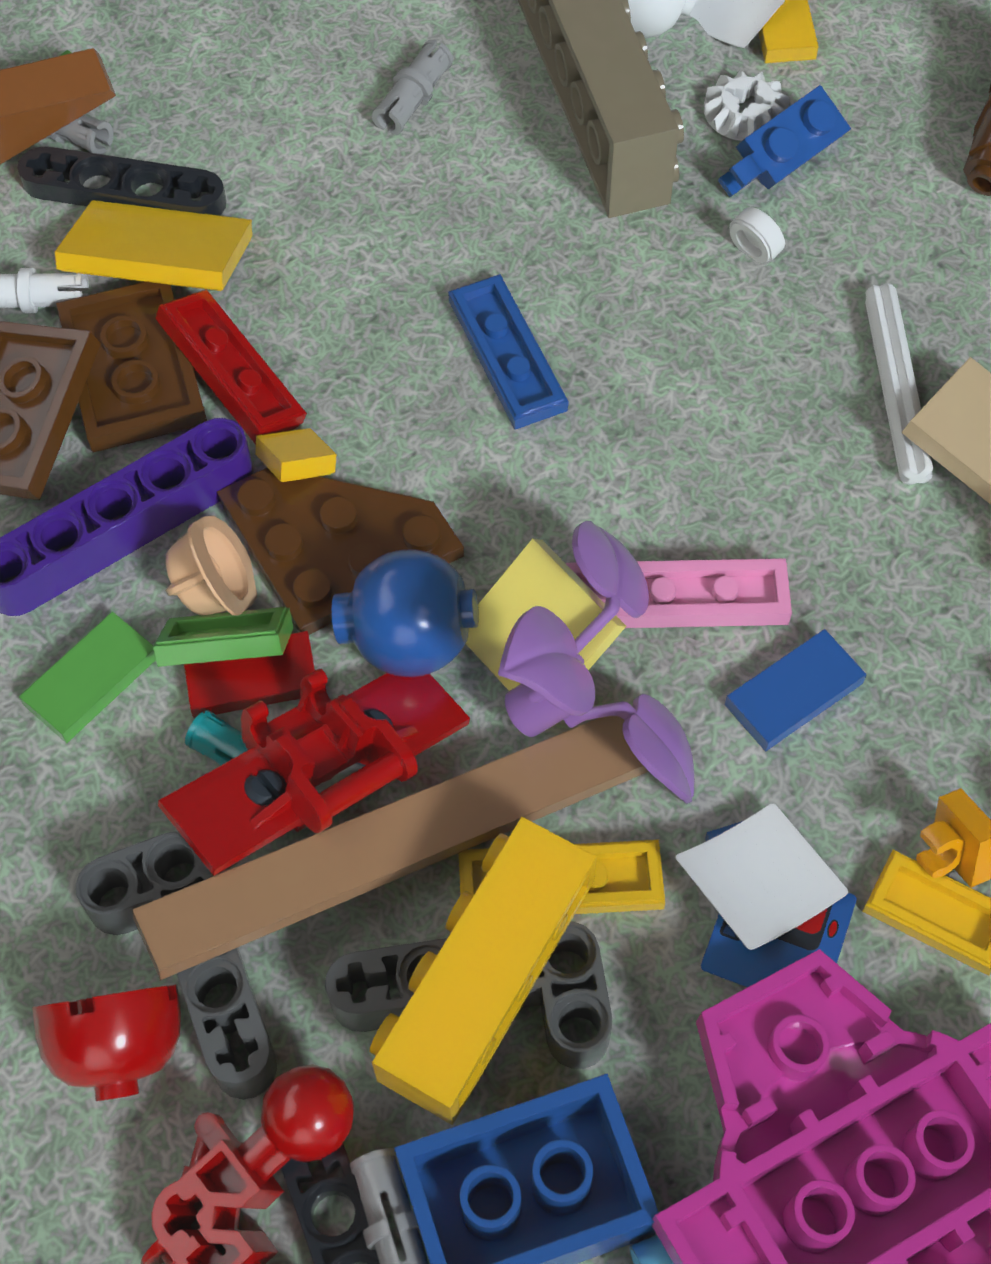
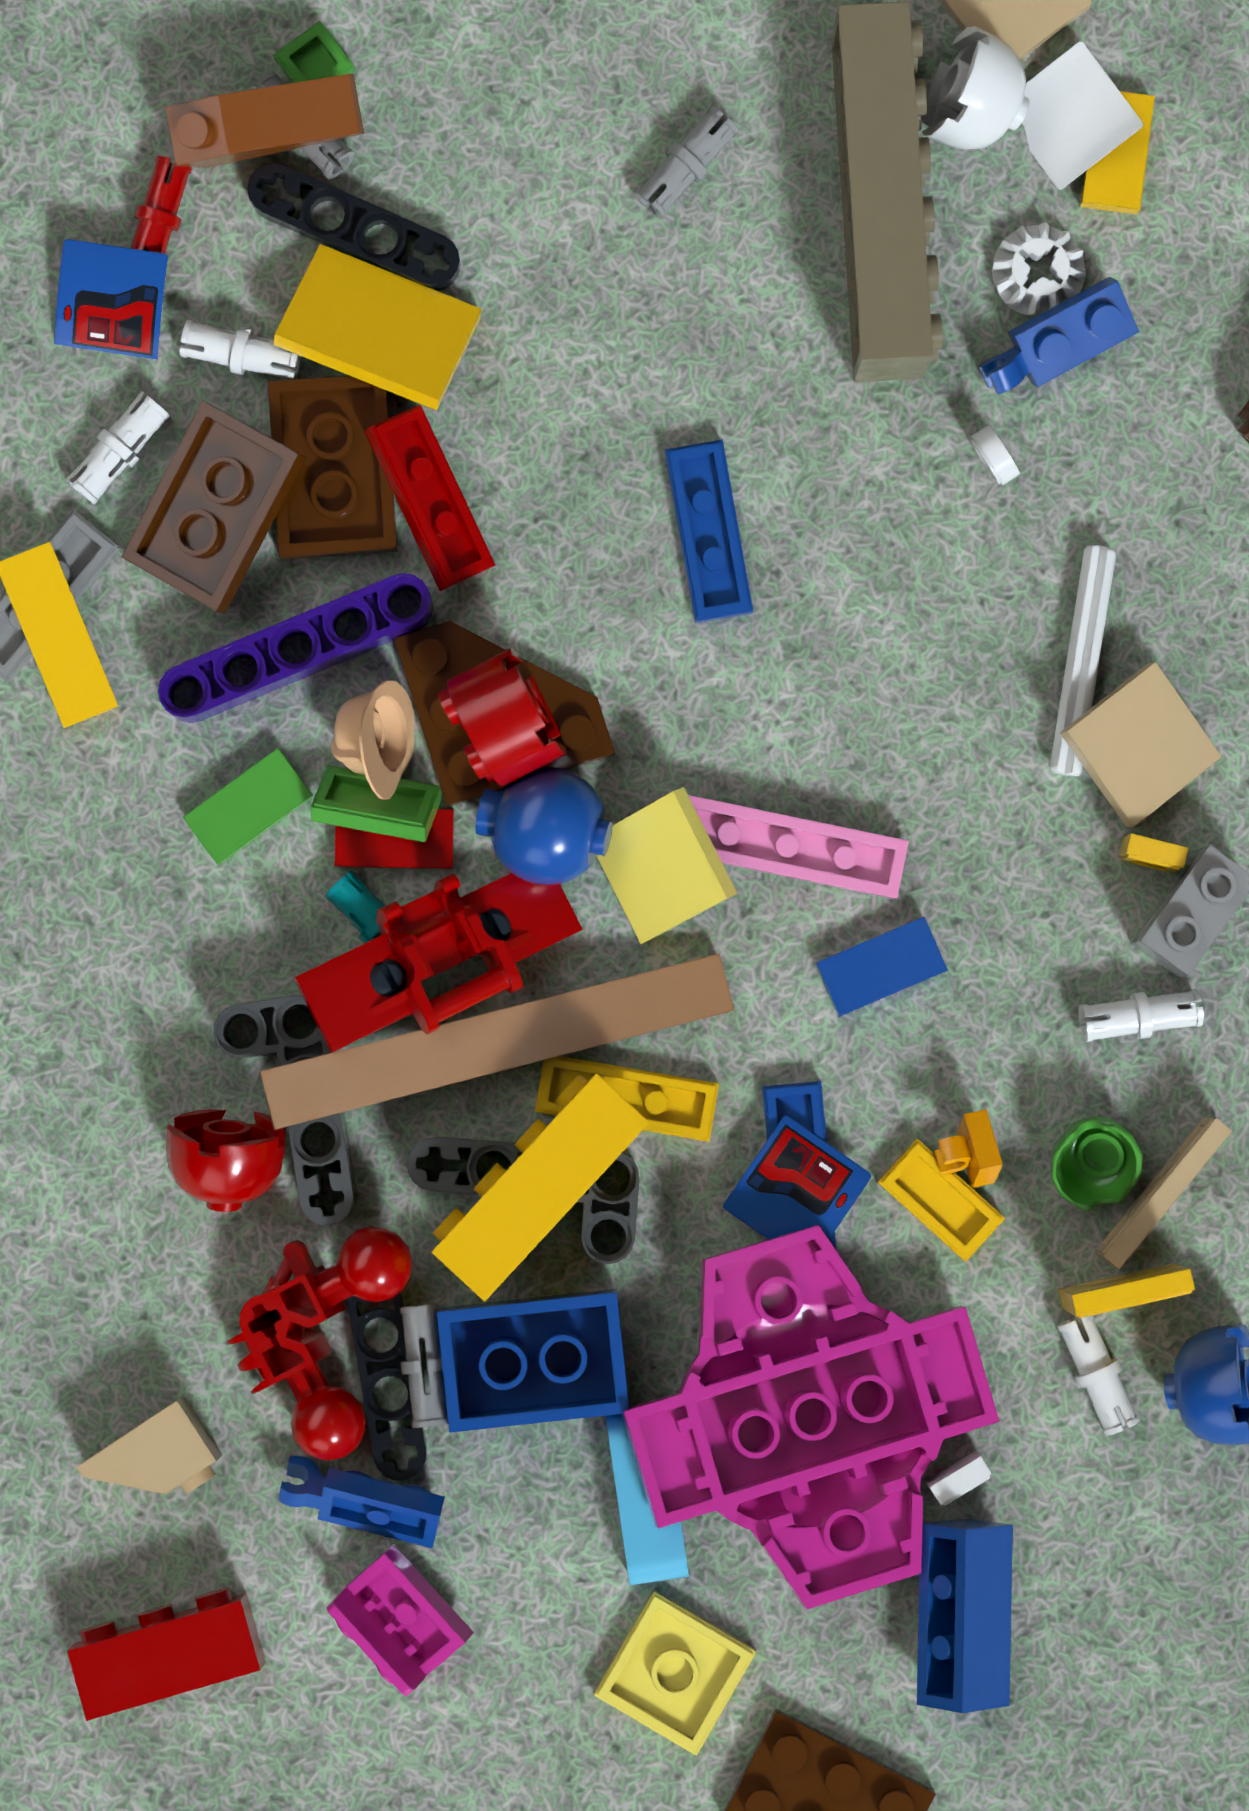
camera: 10 degrees right, 25 degrees up
yellow tile [255,428,337,482] -> none
medium lavender plant [498,521,695,804] -> none
white sticker [675,804,848,950] -> none
none -> red brick [438,647,567,787]

